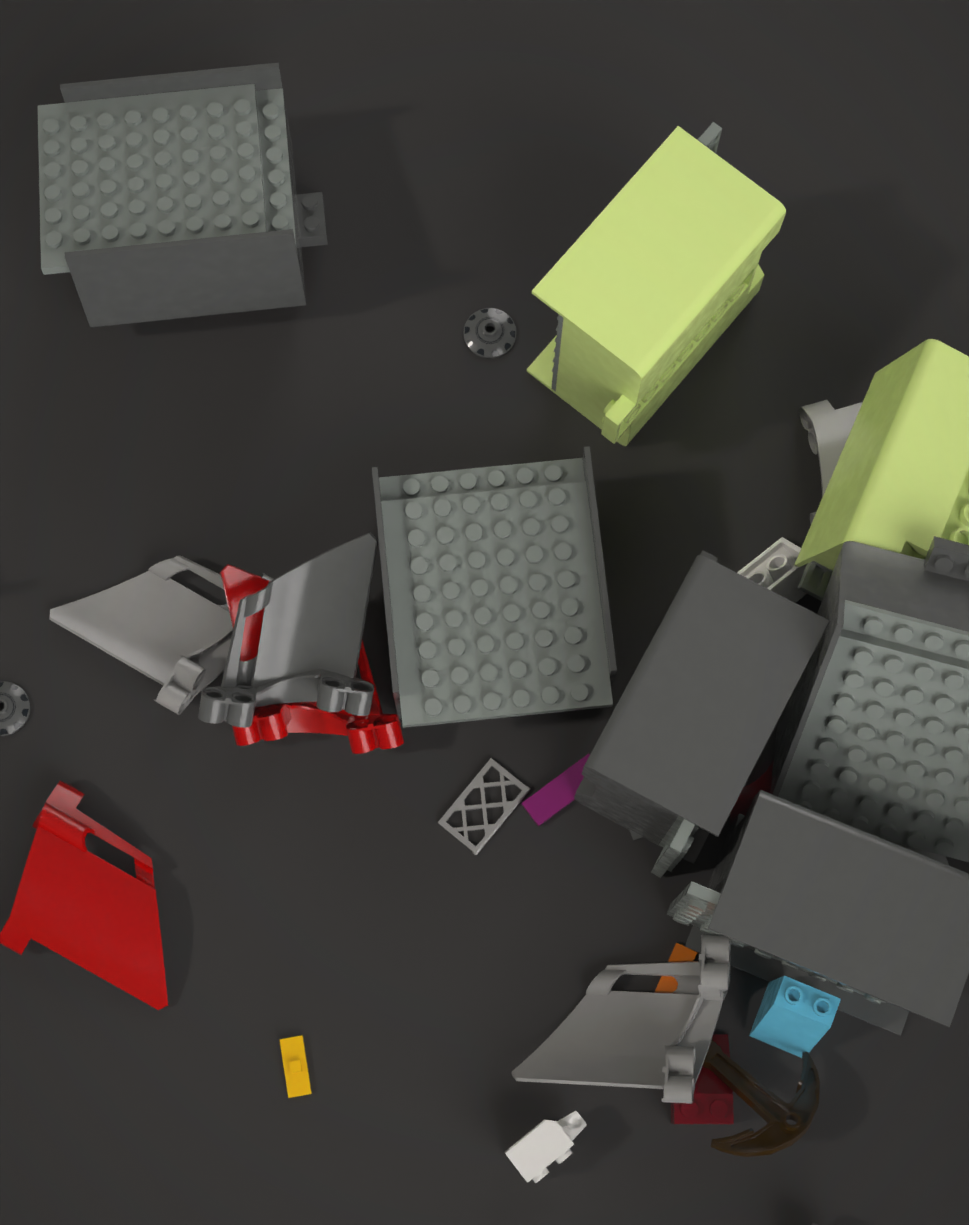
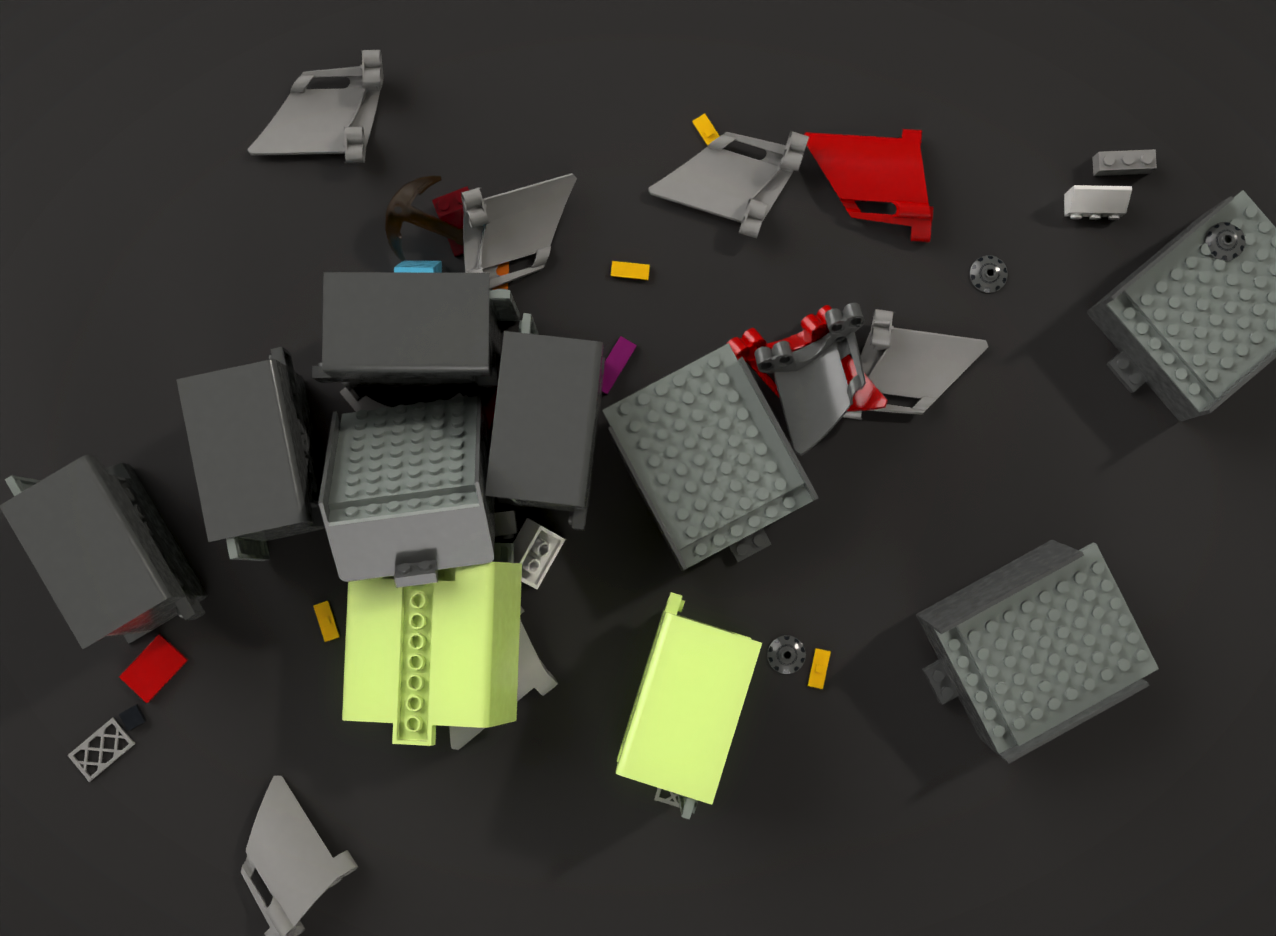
camera: 155 degrees right, 10 degrees up
light grey window [438,758,530,855] -> none
white hinge [505,1111,587,1183] -> none
none -> yellow piece [611,261,650,280]
none -> light grey panel [648,131,809,239]
none -> yellow piece [807,648,831,689]

